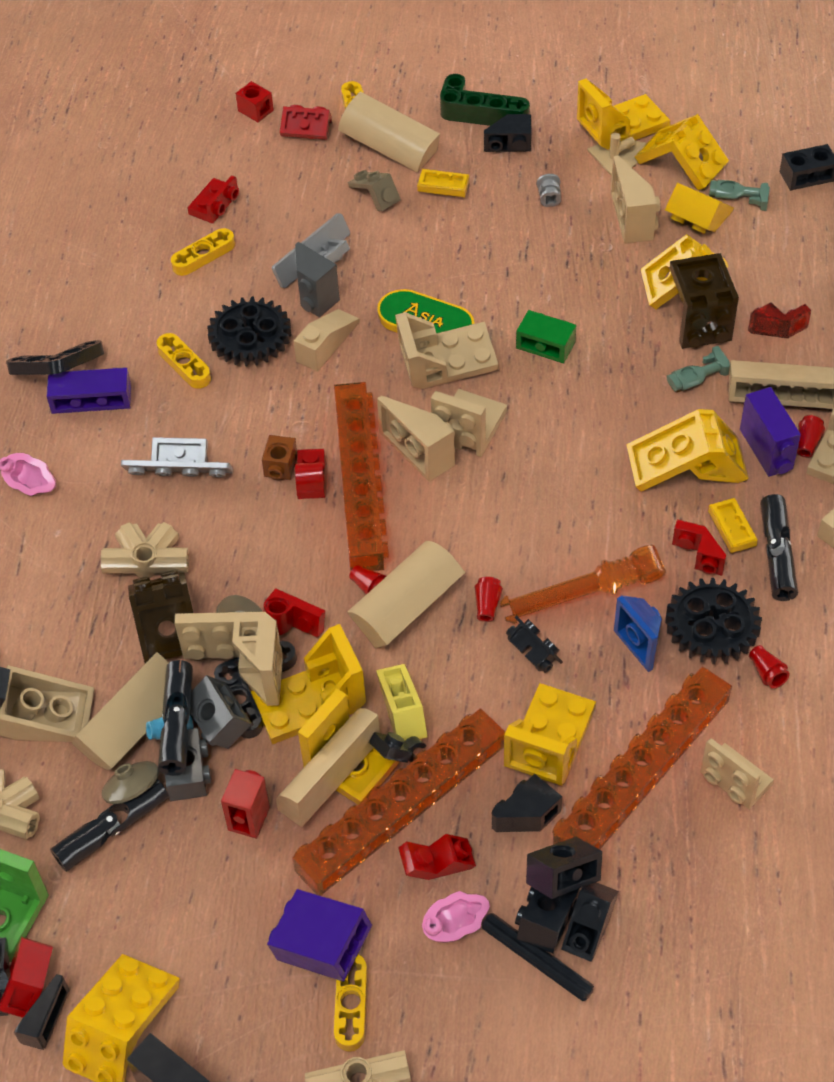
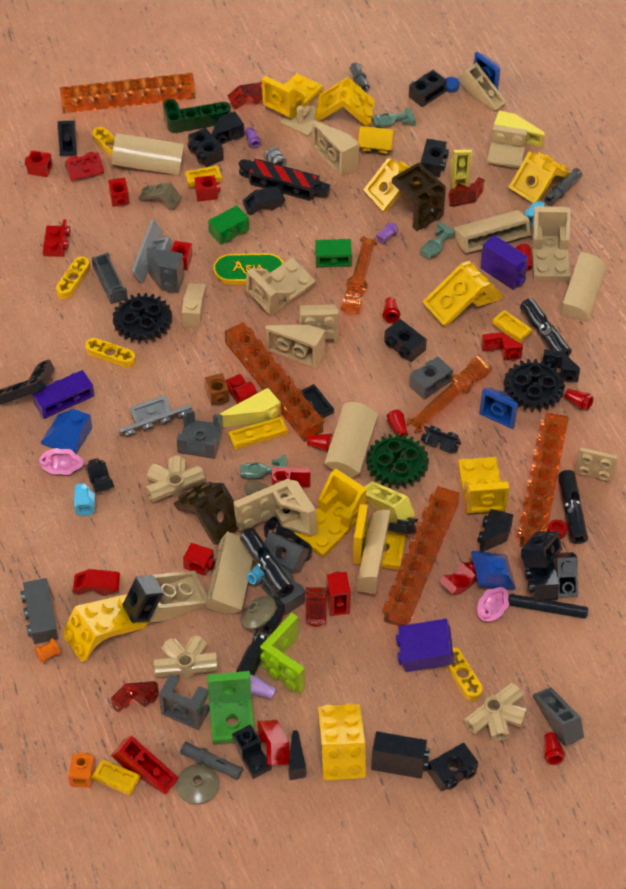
camera: 30 degrees left, 0 degrees up
none -> blue slope [41,409,92,454]
none -> black slope [57,120,77,156]
none -> clear orange brick [60,72,196,113]
none -> medium azure rock [74,483,95,516]
none -> black slope [84,458,114,492]
none -> dark grey container [91,252,128,304]
none -> red brick [108,178,129,207]
none -> red brick [171,240,193,271]
none -> dark grey panel [176,409,223,459]
none -> red brick [183,542,216,576]
none -> black brick [187,127,224,167]
none -> red brick [194,175,221,202]
none -> green brick [208,205,250,245]
none -> light yellow slope [220,388,281,427]
none -> clear red slope [227,82,263,110]
none -> yellow tile [228,416,288,450]
none -> black hinge [239,158,330,201]
none -> sand green piece [240,455,287,479]
none -> black slope [242,186,285,216]
none -> medium lavender pin [245,127,261,148]
none -> lavender cone [250,674,276,700]
none -> lime bracket [260,613,305,694]
none -> black tile [298,384,334,421]
none -> clear red slope [305,587,326,627]
none -> clear orange piece [341,235,378,314]
none -> dark grey pin [350,63,370,92]
none -> dark green gear [366,433,429,489]
none -> medium lavender pin [376,223,398,244]
none -> red cone [382,297,401,323]
none -> black brick [384,319,427,363]
none -> dark grey brick [409,357,453,400]
none -> black brick [420,139,449,178]
none -> light yellow slope [450,150,472,189]
none -> blue slope [471,550,516,590]
none -> black slope [543,349,580,382]
none -> red tile [547,519,568,539]
none -> black piece [558,470,588,544]

